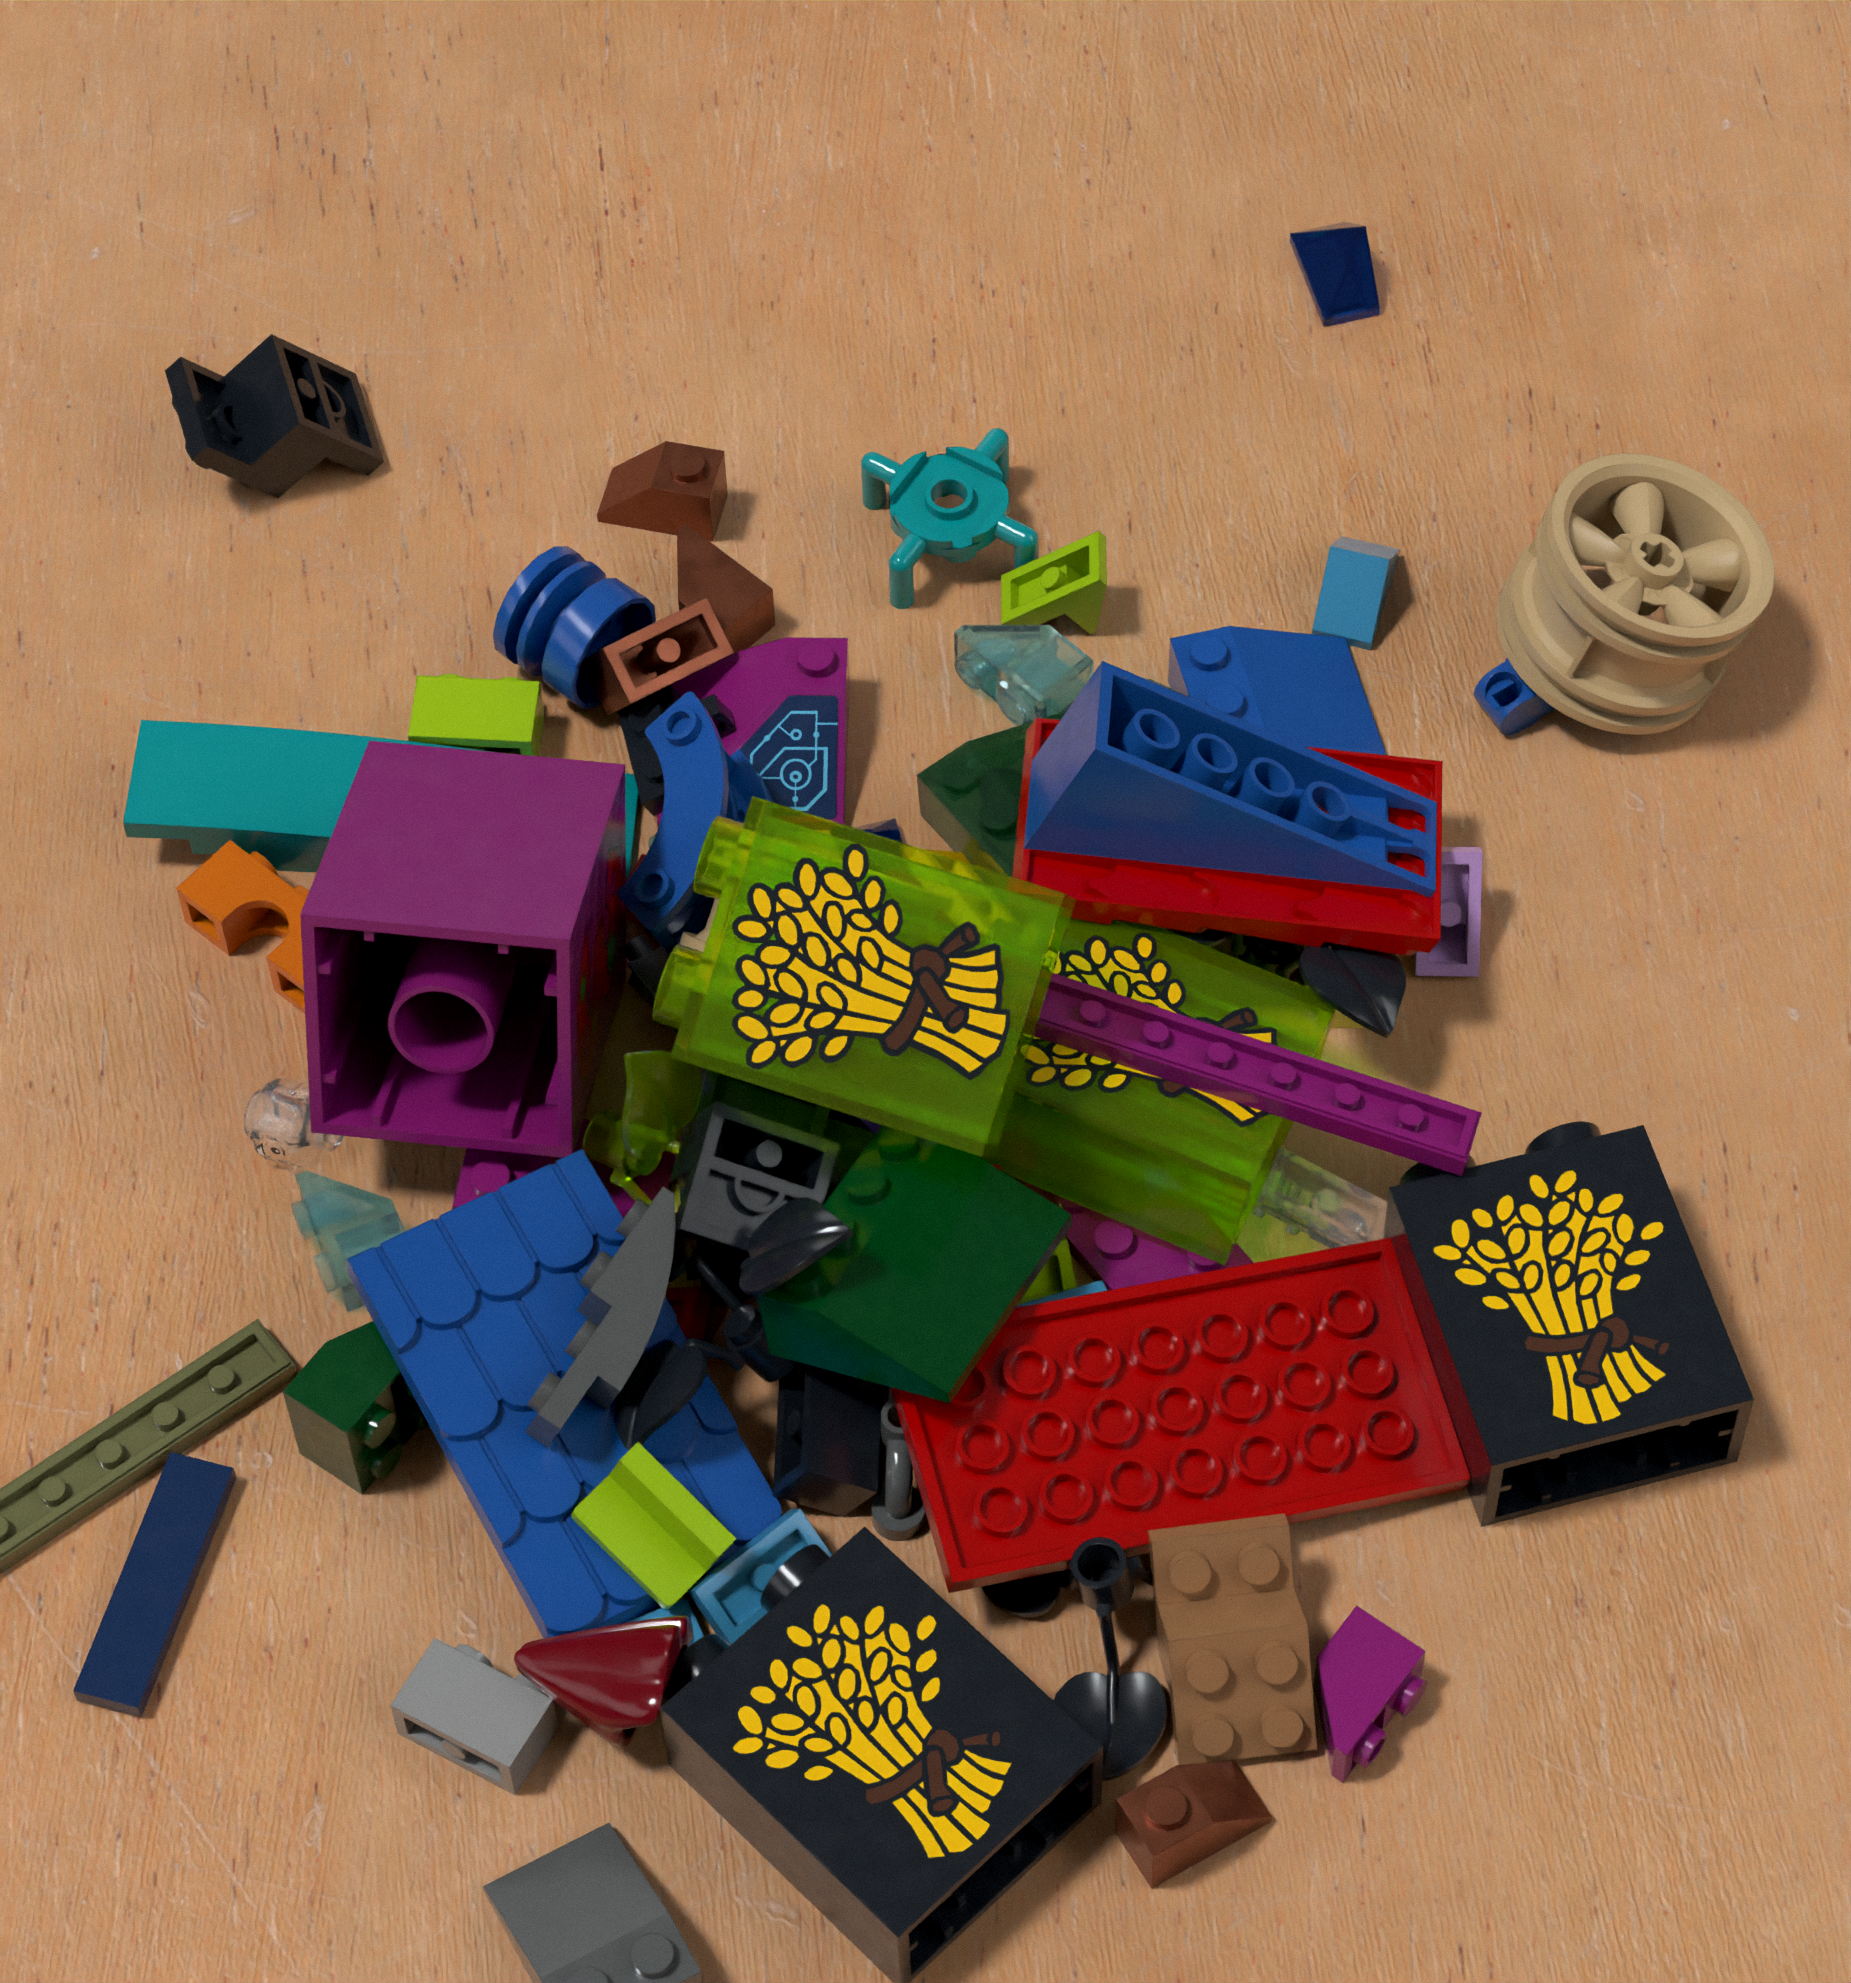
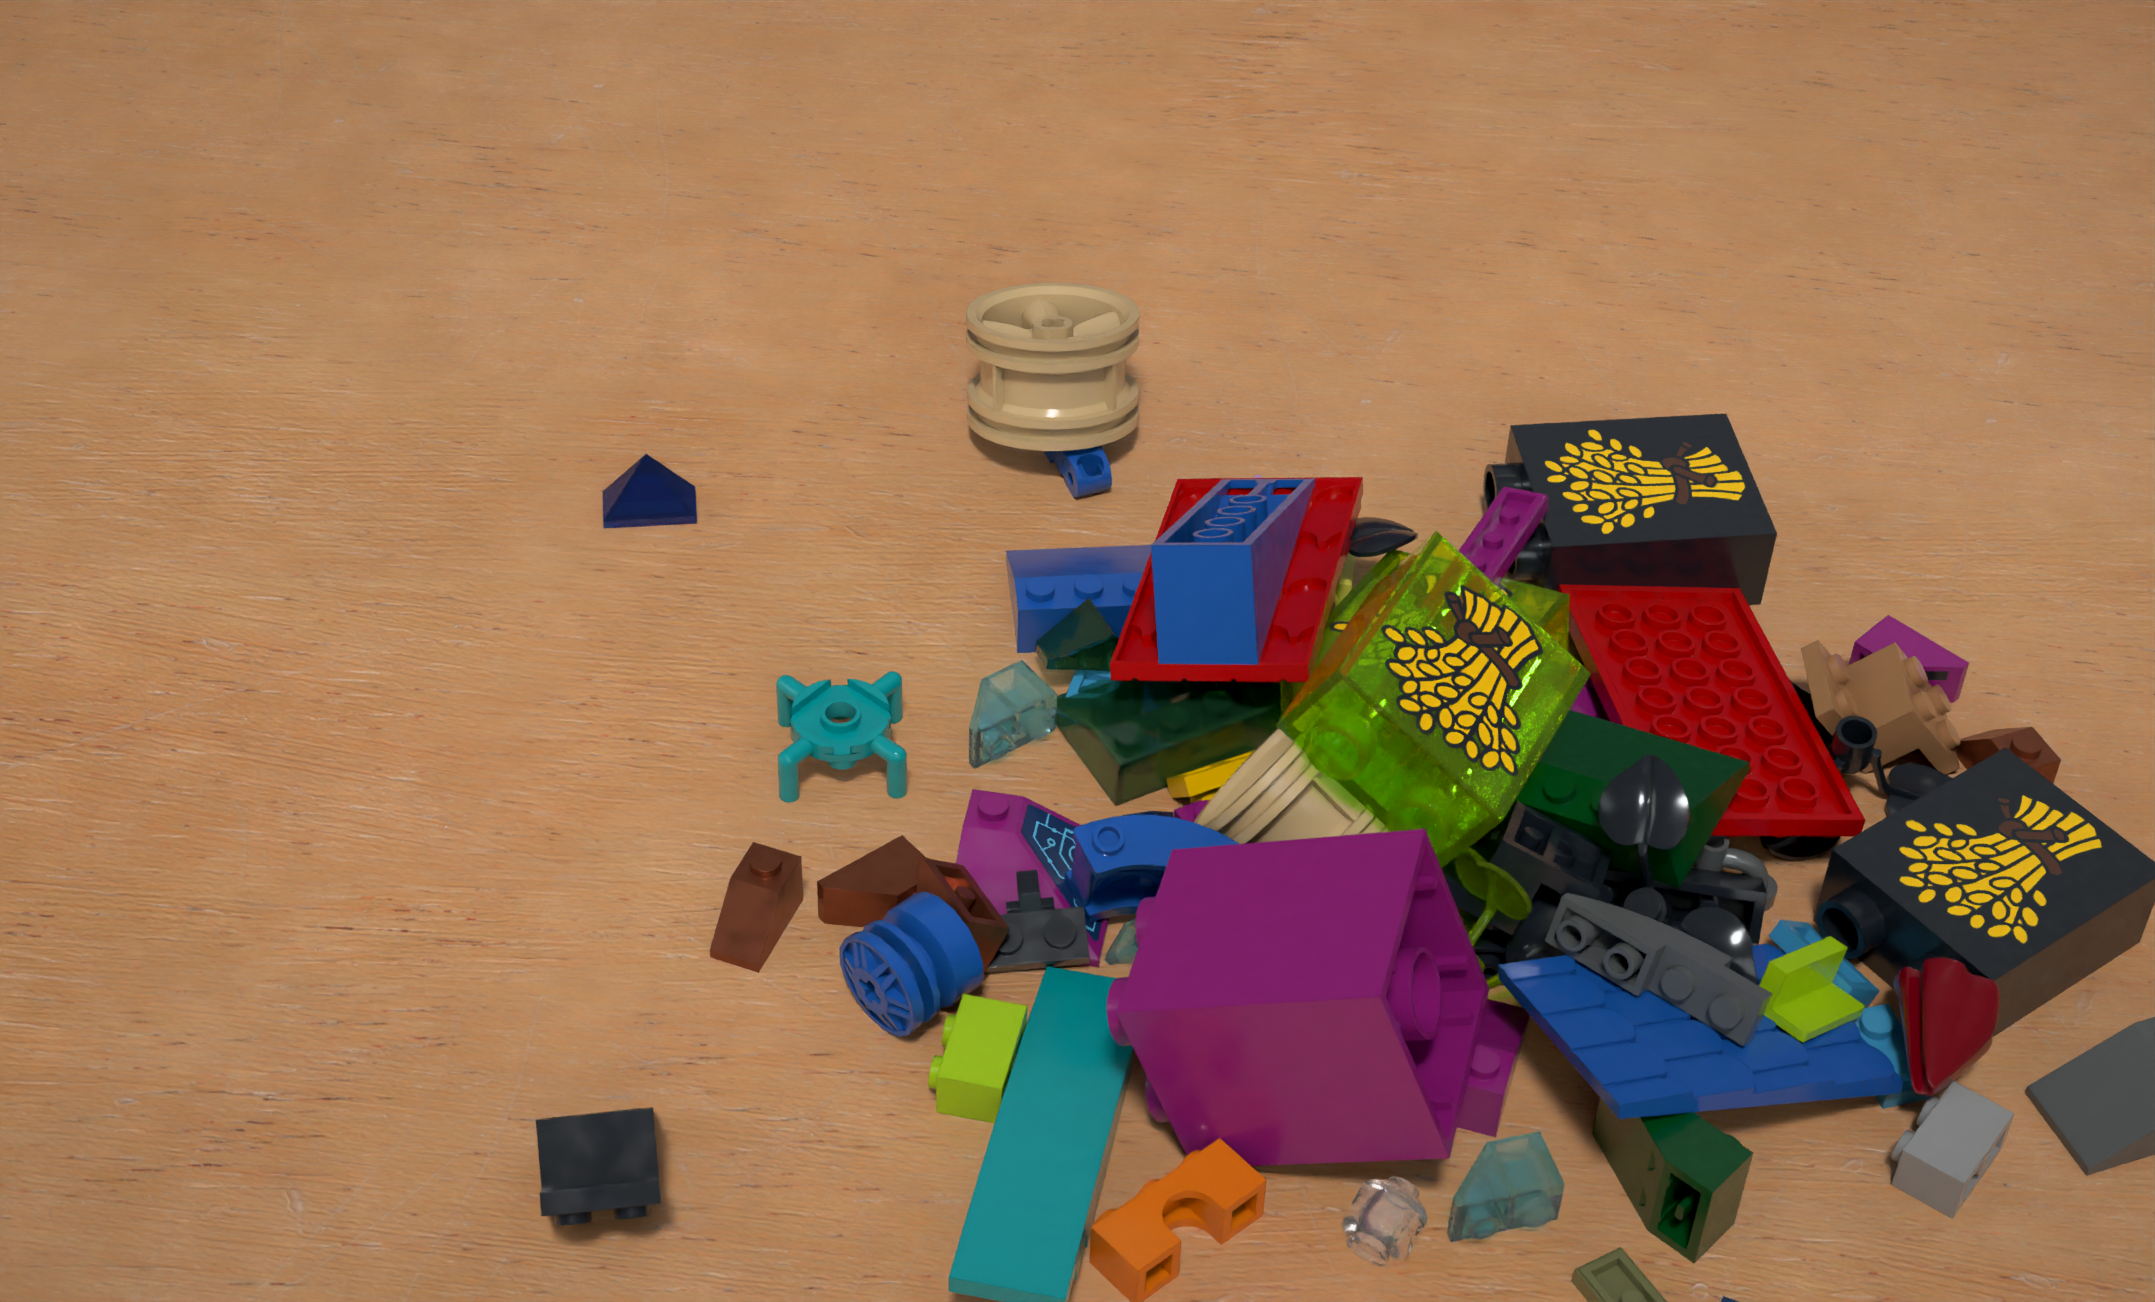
camera: 85 degrees left, 15 degrees down
lime slope [1001,531,1107,635] -> none
dark azure slope [1312,536,1400,650] -> none

